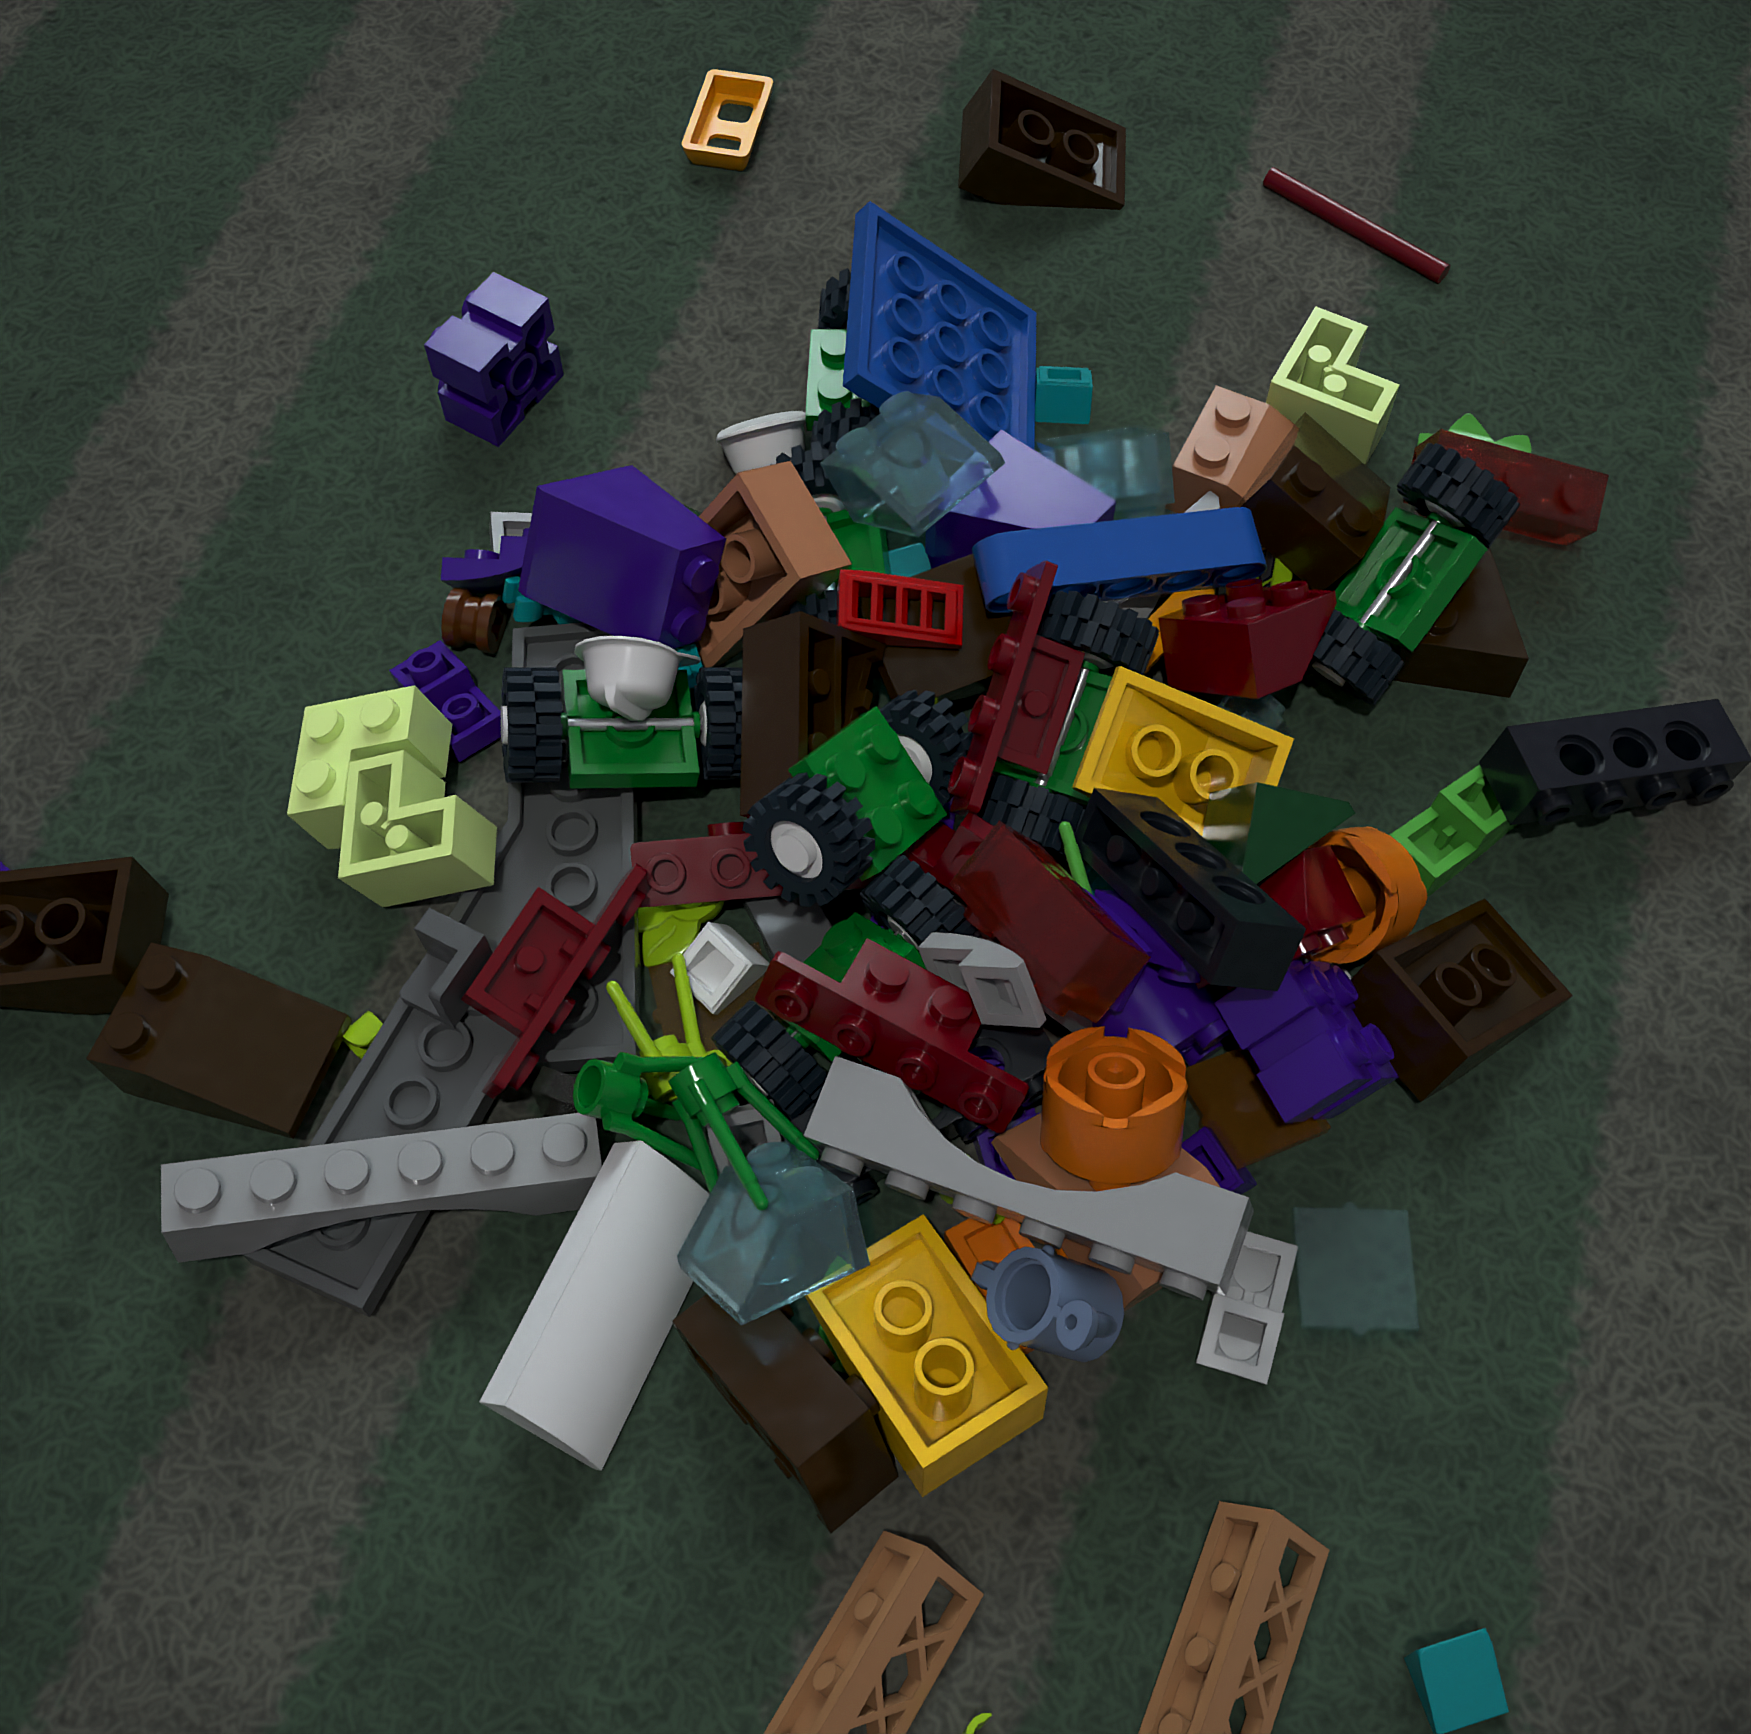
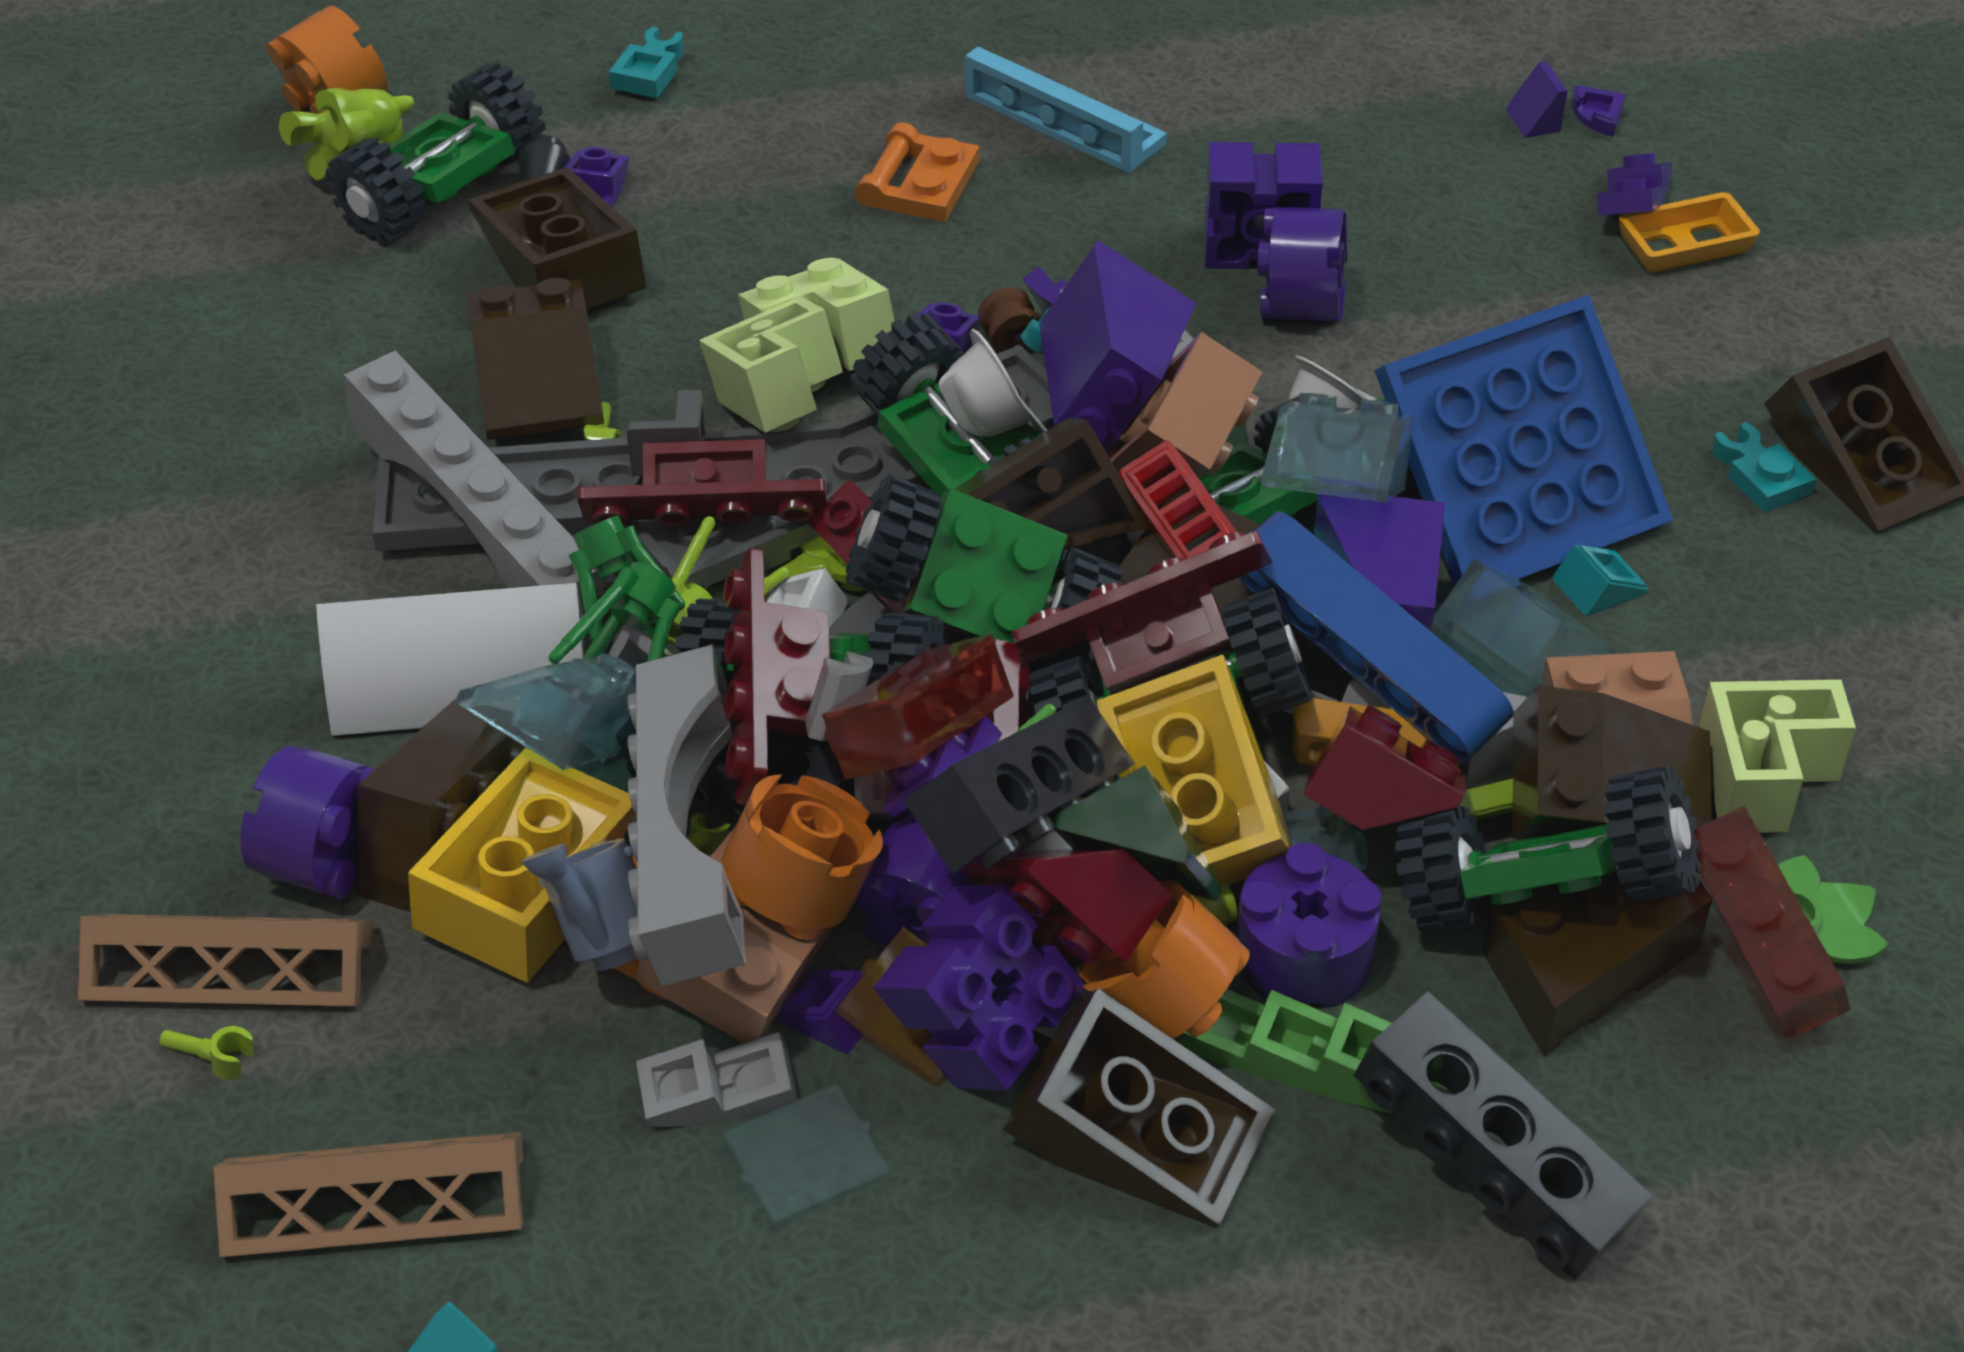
camera: 60 degrees right, 15 degrees down
none -> dark purple brick [240,746,376,900]
none -> orange plate [855,122,980,222]
none -> medium azure fence [965,47,1167,173]
none -> dark purple brick [1237,842,1381,1008]
none -> dark purple brick [1258,207,1348,321]
none -> dark purple slope [1506,61,1568,137]
none -> dark purple tile [1572,85,1626,137]
none -> dark purple slope [1597,153,1672,216]
none -> teal plate [1712,422,1816,513]

